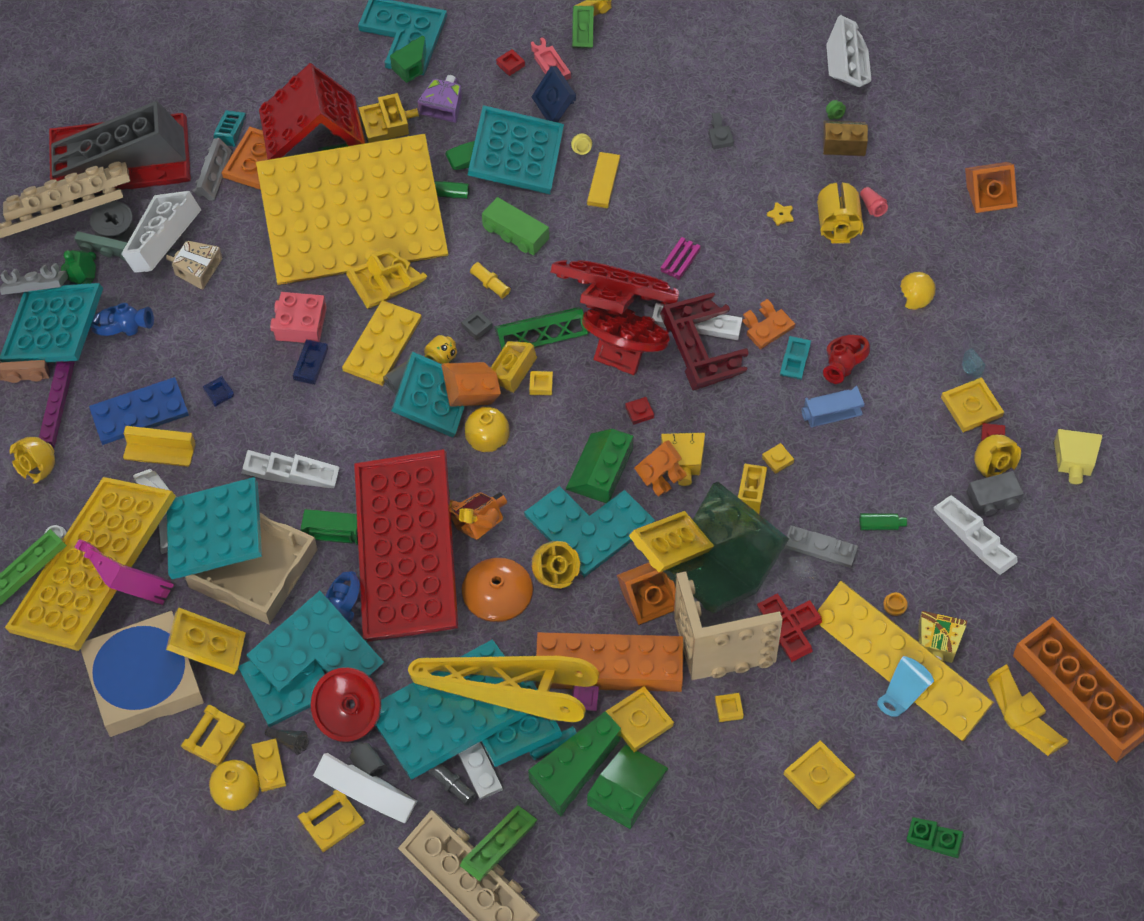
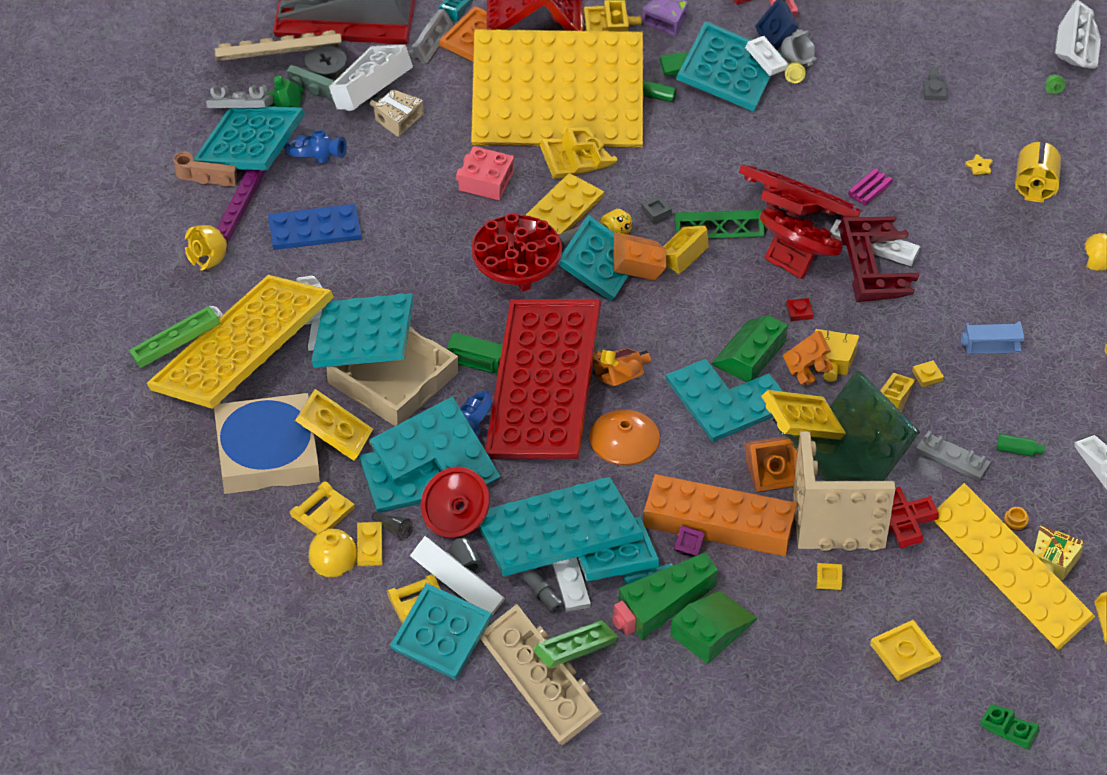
camera: 10 degrees right, 10 degrees down
tan plate [3,162,130,222] -> none
dark pink hinge [74,539,174,605] -> none
yellow panel [123,426,196,467] -> none
clear blue plate [203,376,234,407] -> none
white slope [241,450,339,488] -> none
clear blue plate [292,339,328,385] -> none
yellow piece [408,656,599,722] -> none
yellow cylinder [465,407,510,452] -> none
yellow pin [470,262,511,299] -> none
bright green brick [482,197,549,255] -> none
yellow plate [529,371,553,395] -> none
yellow cylinder [531,541,580,589] -> none
yellow tile [587,152,620,208] -> none
yellow plate [606,686,674,752] -> none
orange plate [742,299,795,350] -> none
teal slope [780,336,811,380] -> none
pearl gold slope [823,120,868,156] -> none
red piece [823,335,870,384] -> none
coral cone [860,187,888,217] -> none
medium azure piece [877,656,934,717] -> none
none -> teal plate [390,583,493,680]
none -> red bracket [472,213,562,292]
none -> coral plate [612,601,636,635]
none -> white plate [745,36,788,76]
none -> light grey cap [781,29,817,68]

